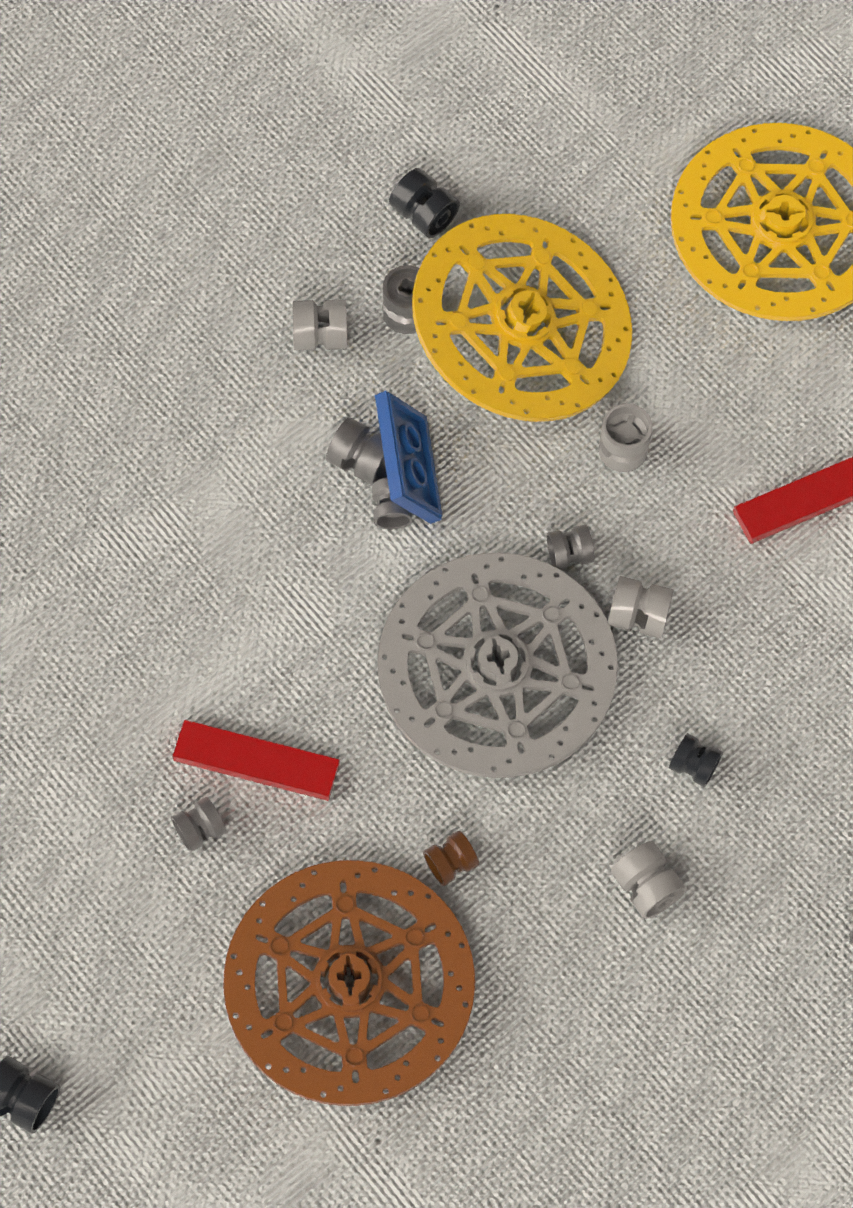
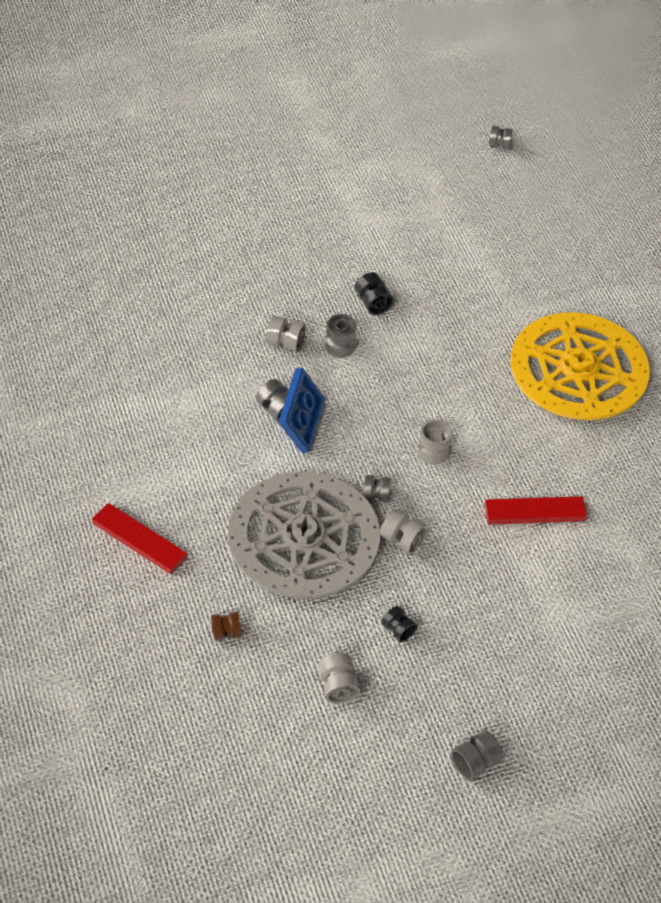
camera: 20 degrees right, 15 degrees down
flat silver wheel [171,797,227,852] -> none
dark orange piece [223,860,475,1106] -> none
flat silver wheel [372,478,412,529] -> none
yellow piece [412,214,632,422] -> none

